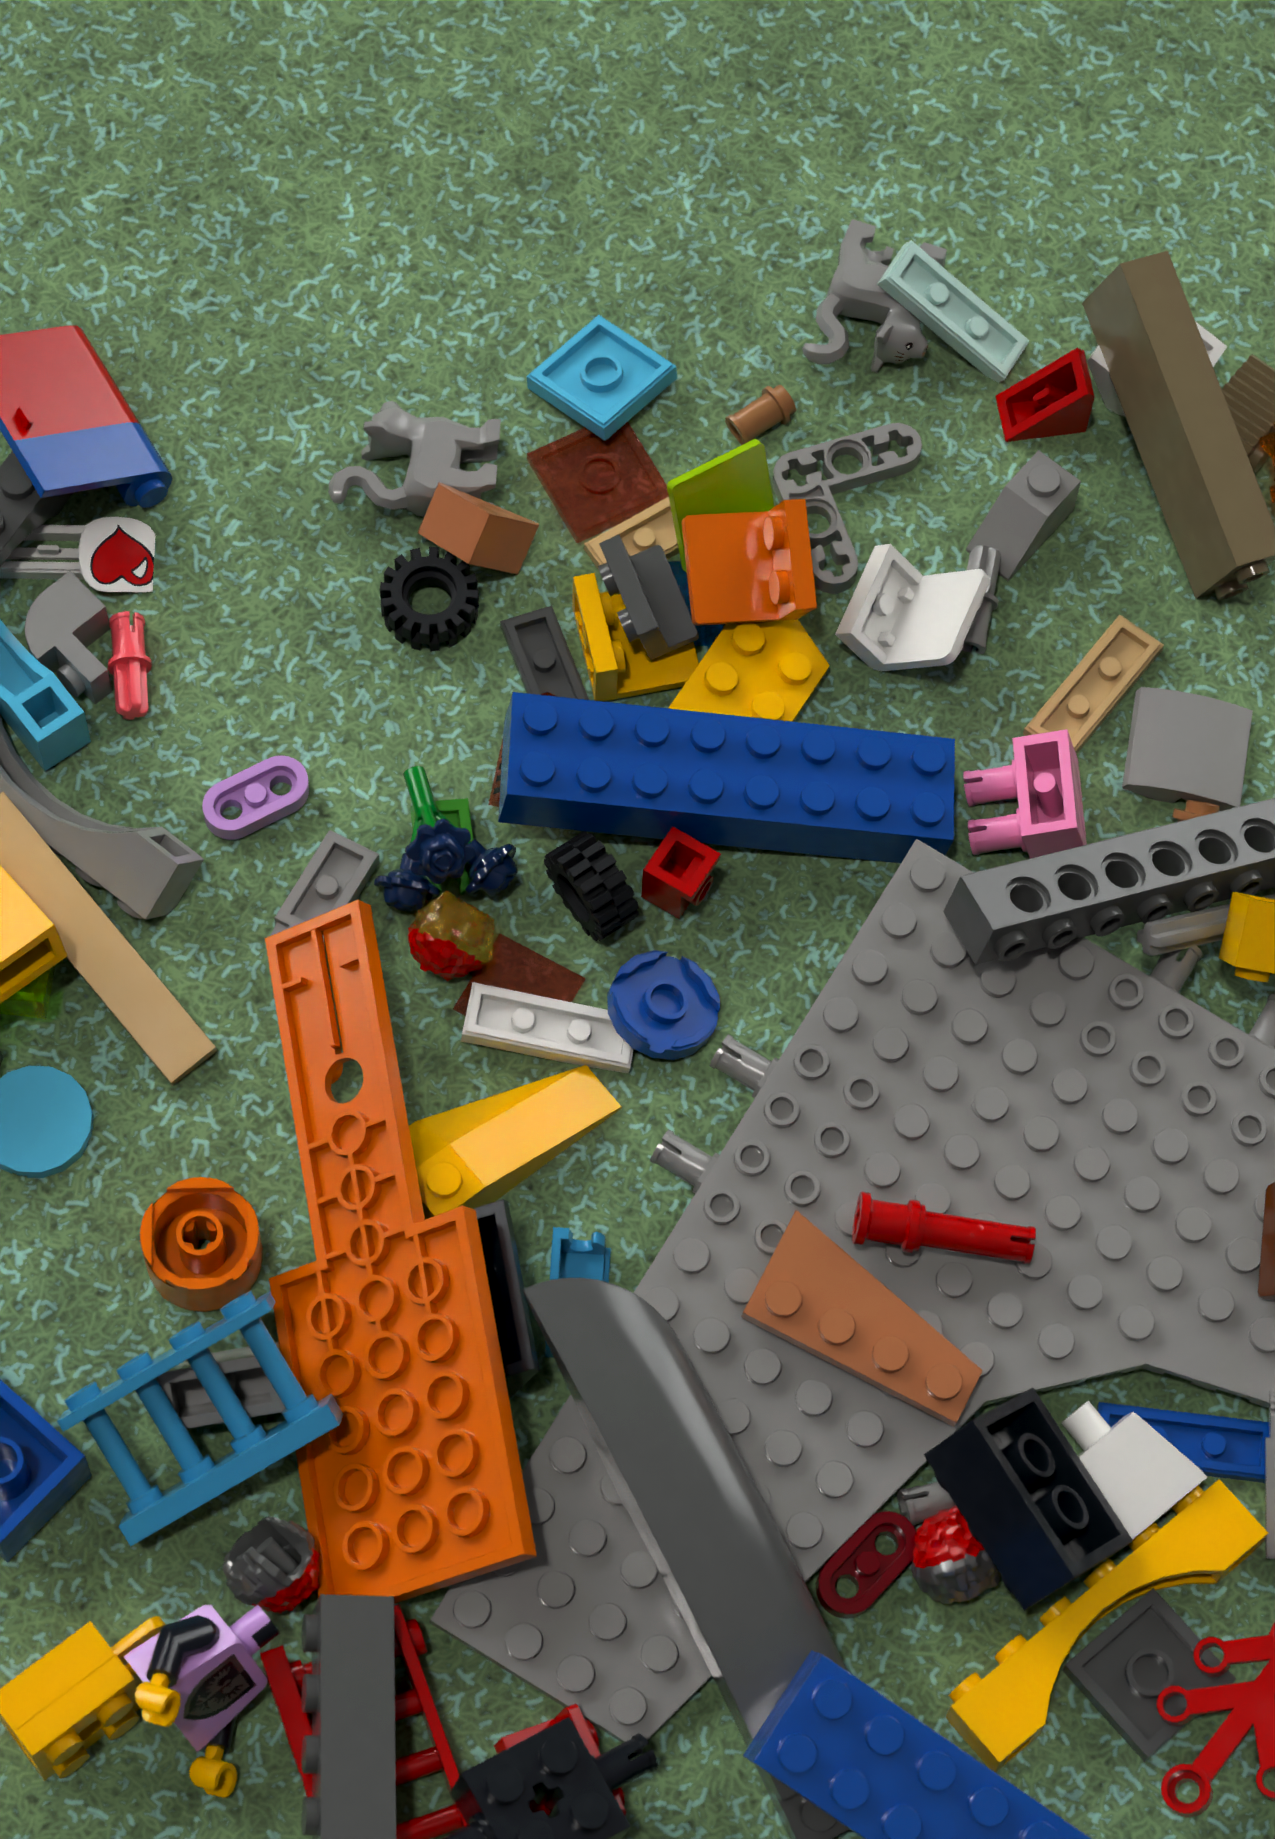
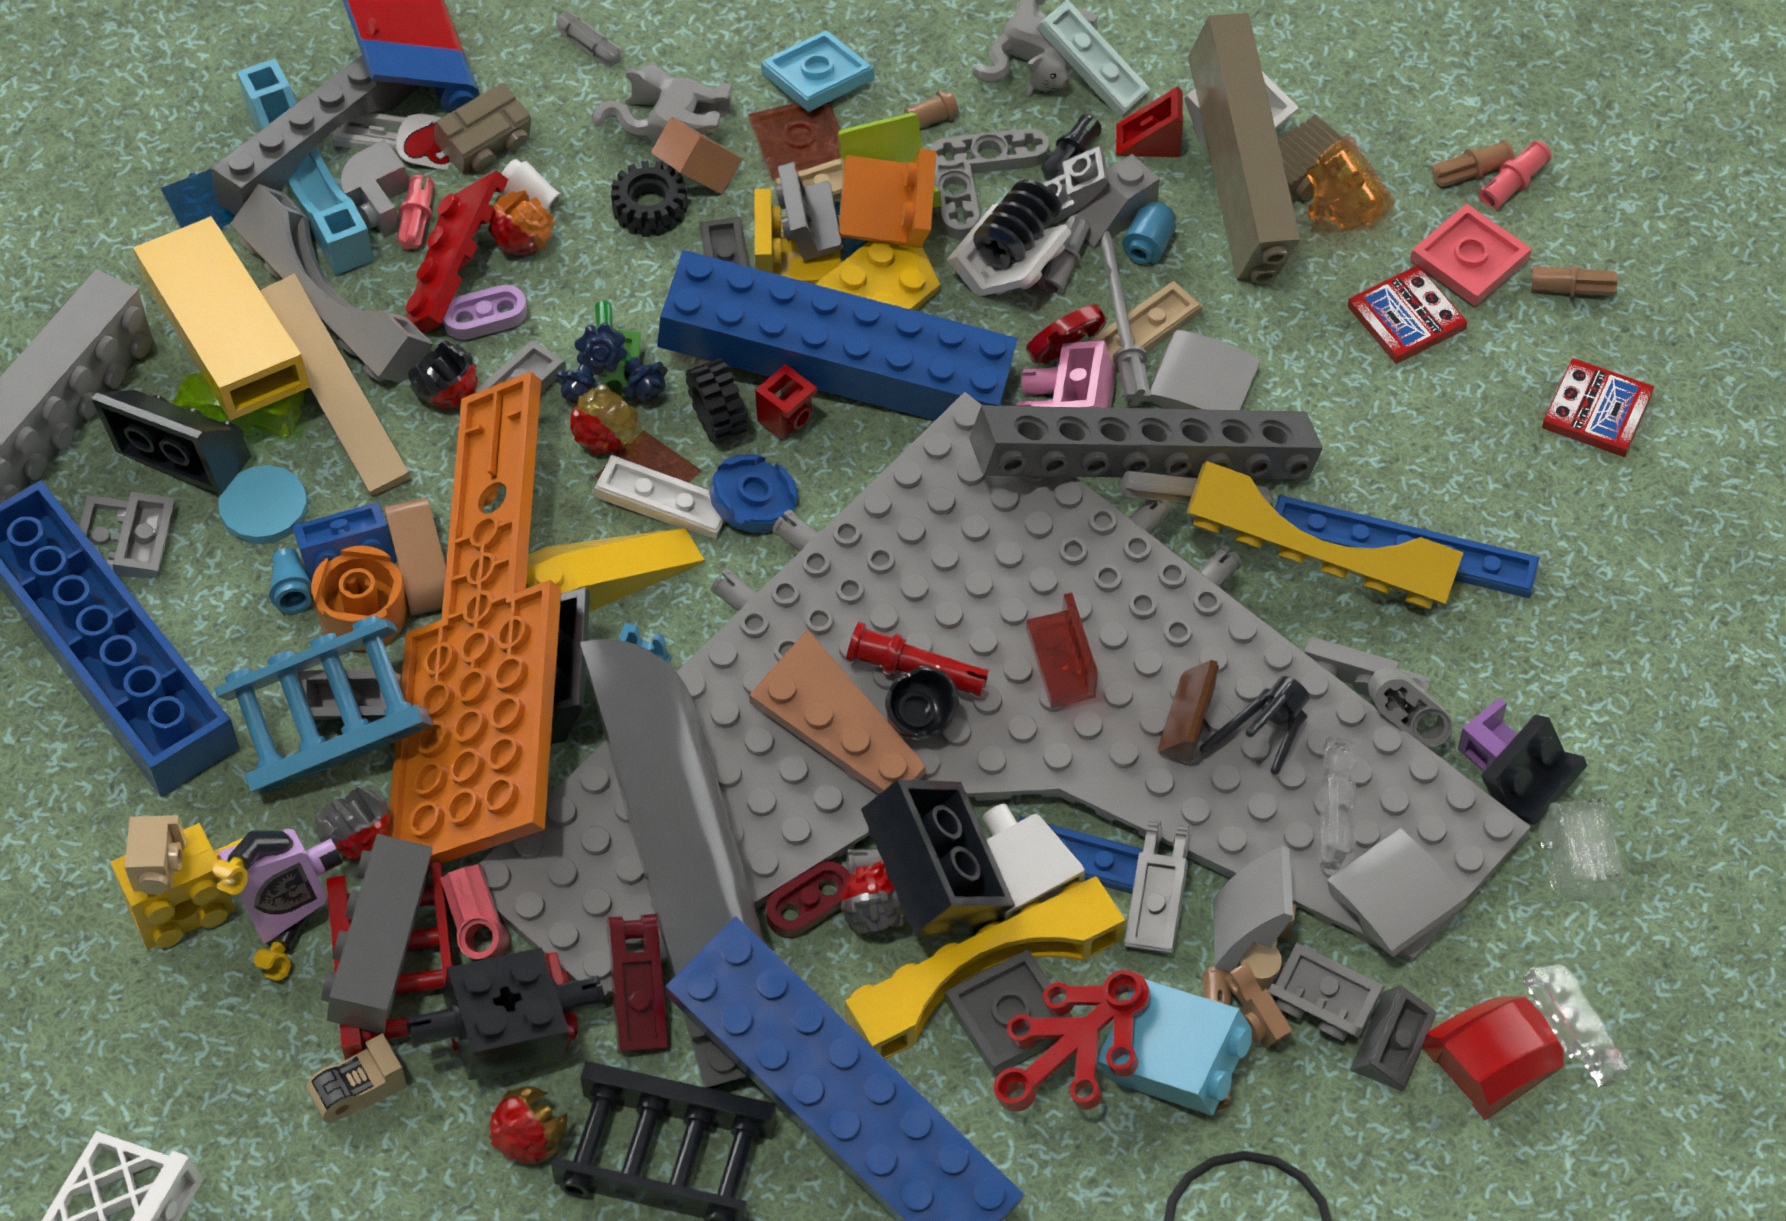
camera: 15 degrees right, 10 degrees down
none -> tan brick [125,815,186,894]
none -> dark azure cone [269,548,313,614]
none -> blue bracket [292,502,396,582]
none -> medium nougat beam [384,497,446,616]
none -> red wing [405,170,509,334]
none -> black piece [408,341,478,409]
none -> dark tan brick [434,83,531,174]
none -> coral piece [440,864,510,960]
none -> piece [488,190,555,256]
none -> white cone [501,159,562,212]
none -> light grey axle [556,10,622,68]
none -> dark red plate [607,914,668,1053]
none -> black hair [885,666,959,741]
none -> black piece [973,179,1062,268]
none -> red tile [1025,304,1107,364]
none -> clear red panel [1026,592,1098,708]
none -> black axle [1041,114,1102,181]
none -> light grey slope [1043,146,1109,225]
none -> light grey piece [1101,231,1151,406]
none -> dark azure brick [1122,202,1176,264]

